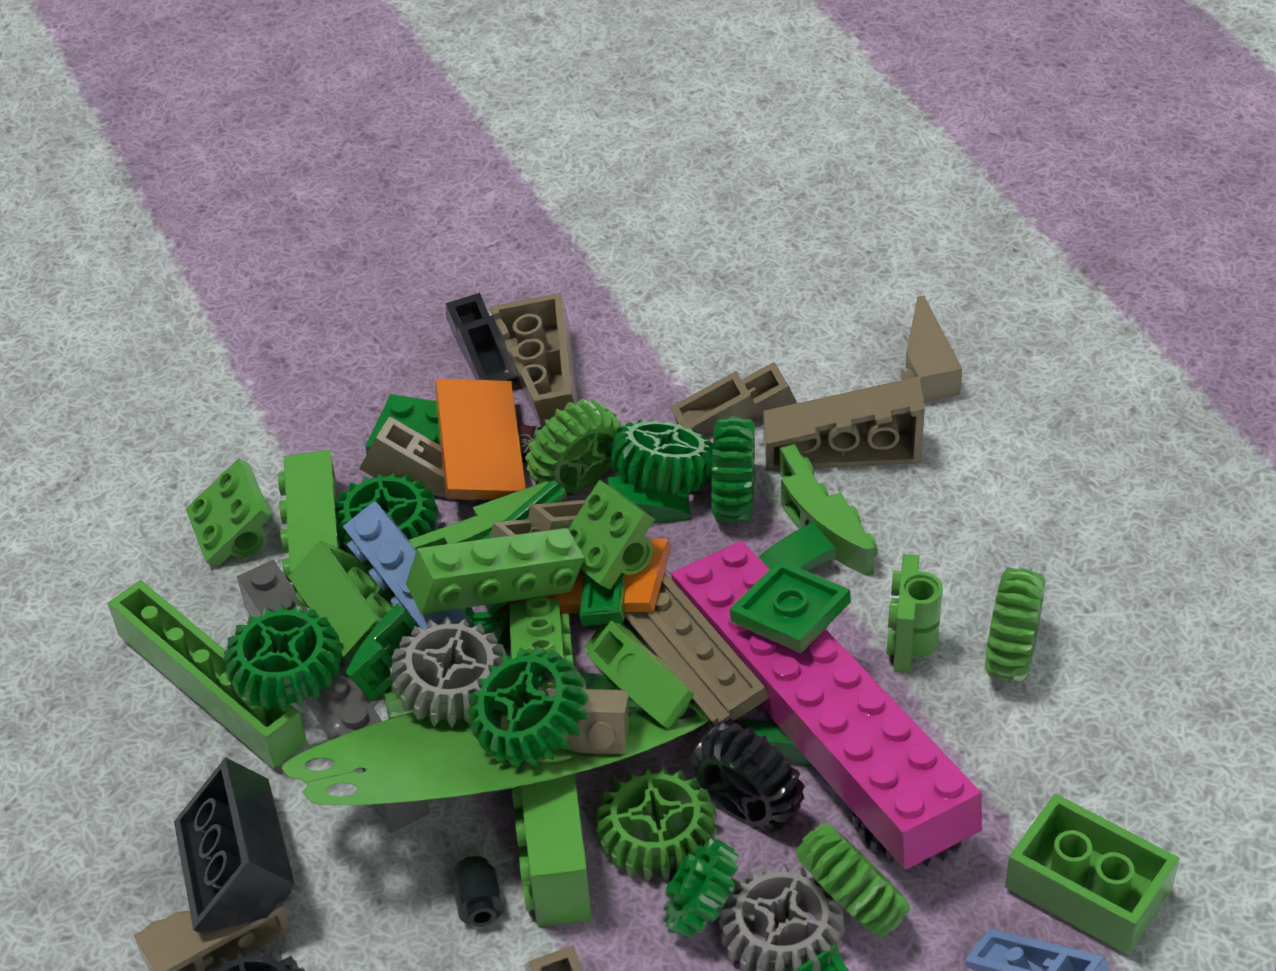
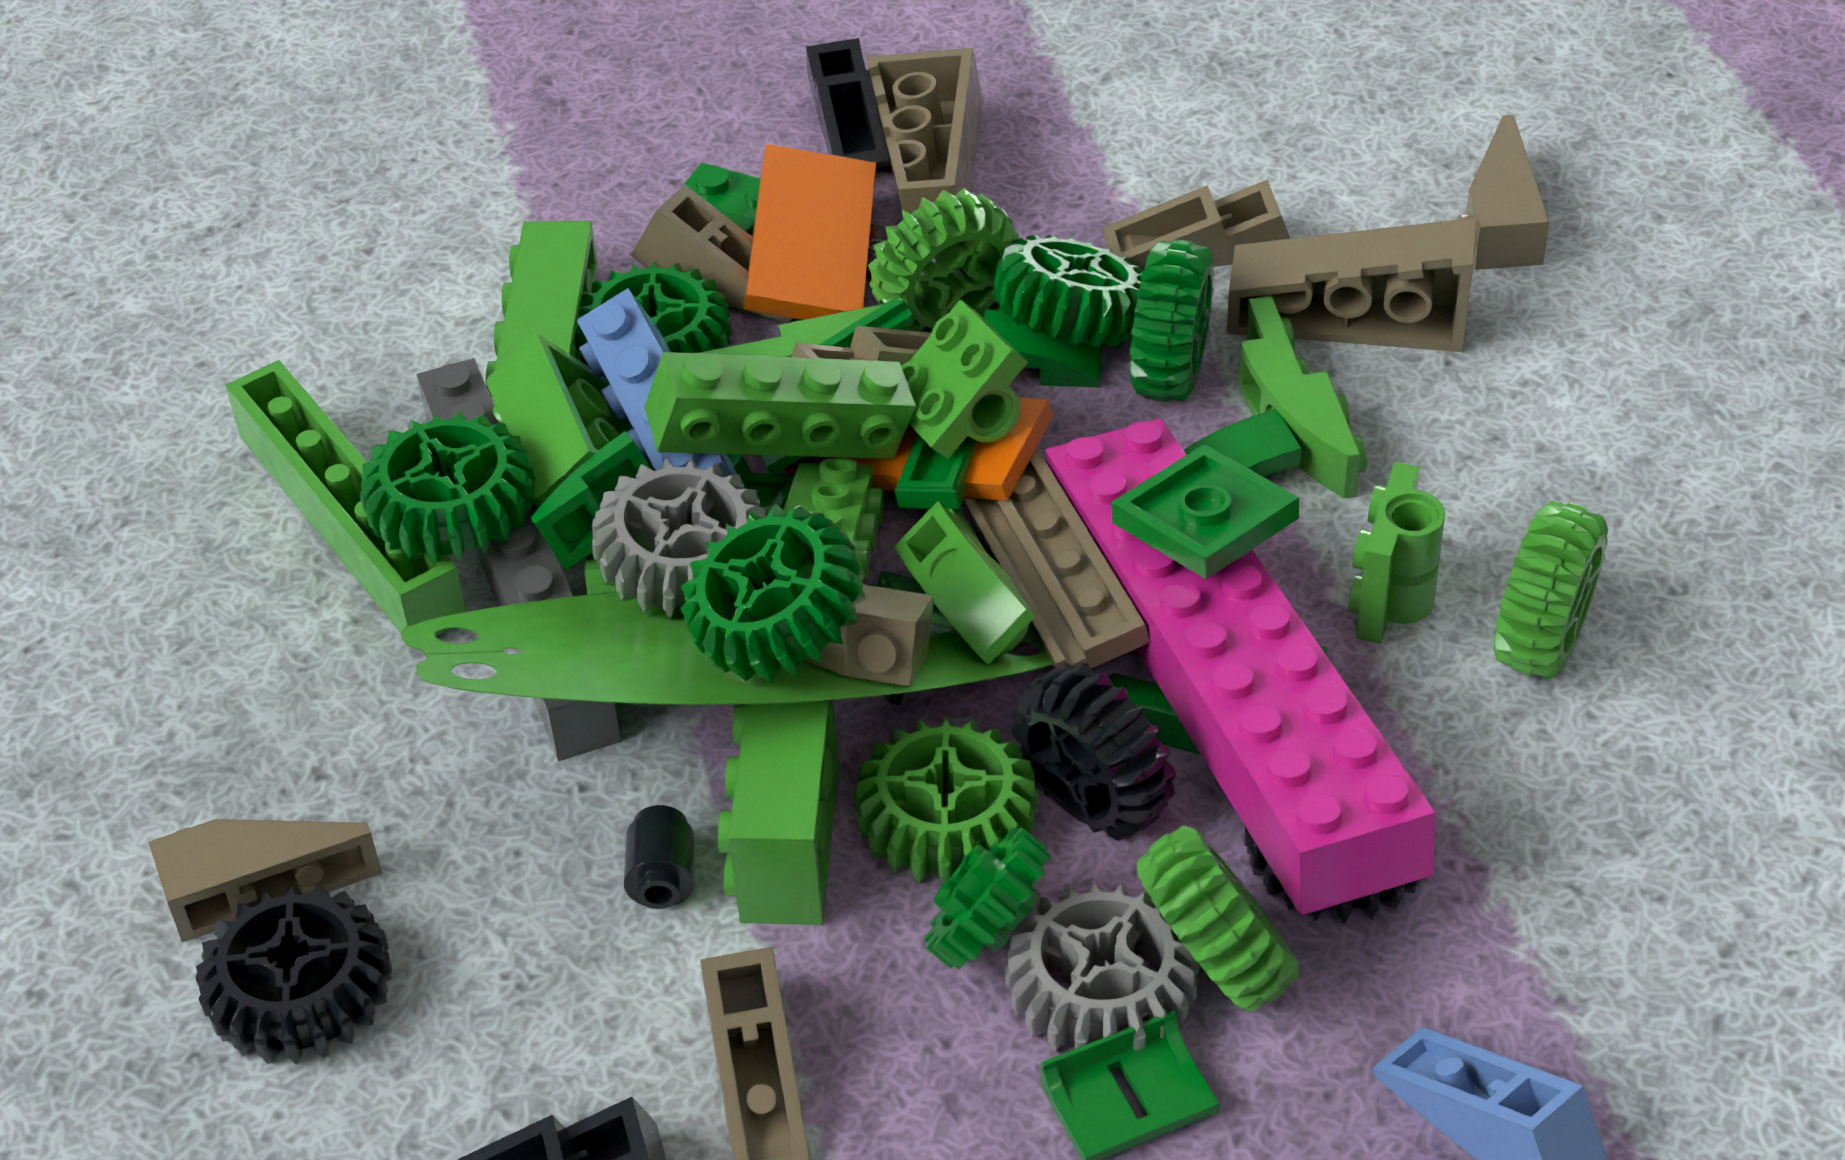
camera: 10 degrees right, 0 degrees up
black slope [174,757,295,934] -> none
bright green plate [186,458,272,567] -> none
bright green brick [1005,793,1180,955] -> none

